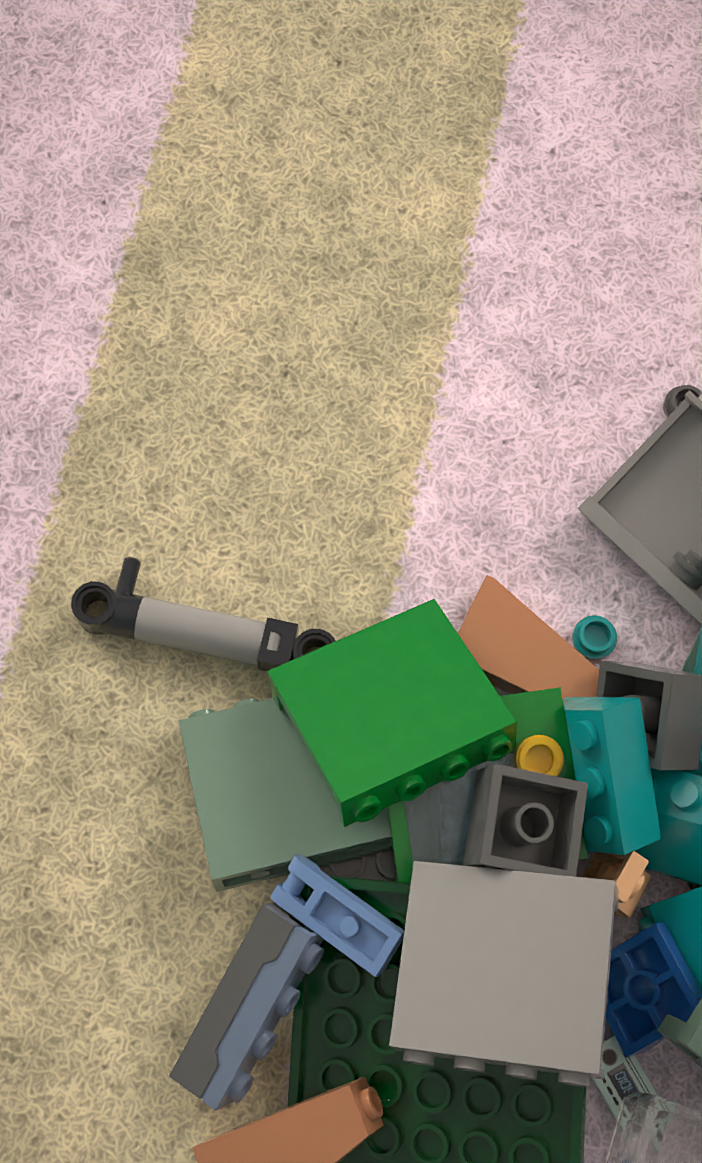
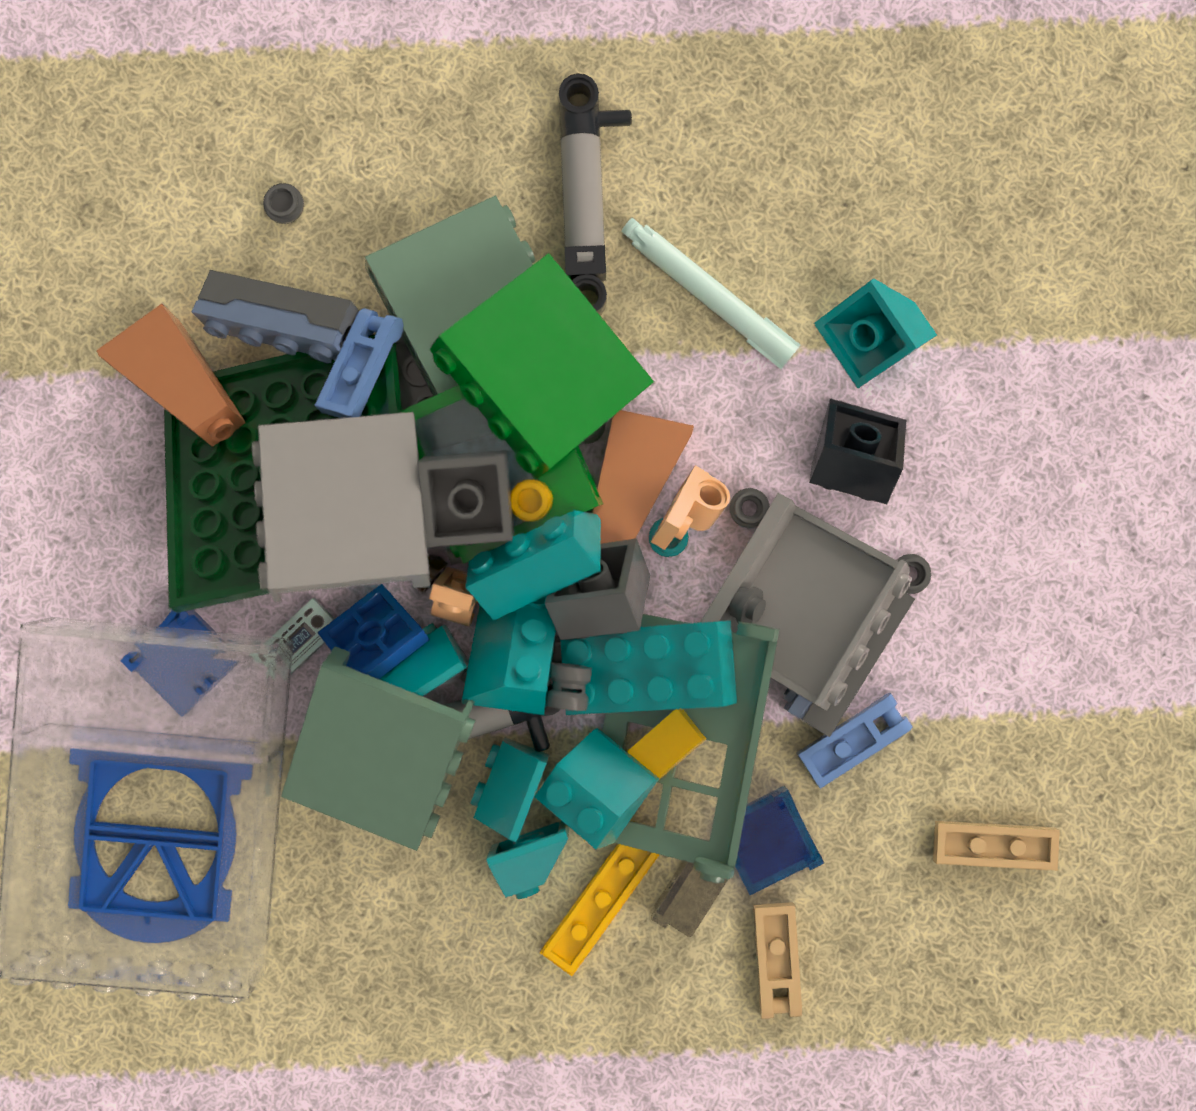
camera: 80 degrees right, 15 degrees up
none -> dark grey plate [263,183,304,224]
none -> light aqua piece [621,218,801,369]
none -> light nougat plate [651,465,730,550]
none -> dark grey plate [729,488,770,528]
none -> black slope [809,398,907,505]
none -> teal slope [814,279,937,389]

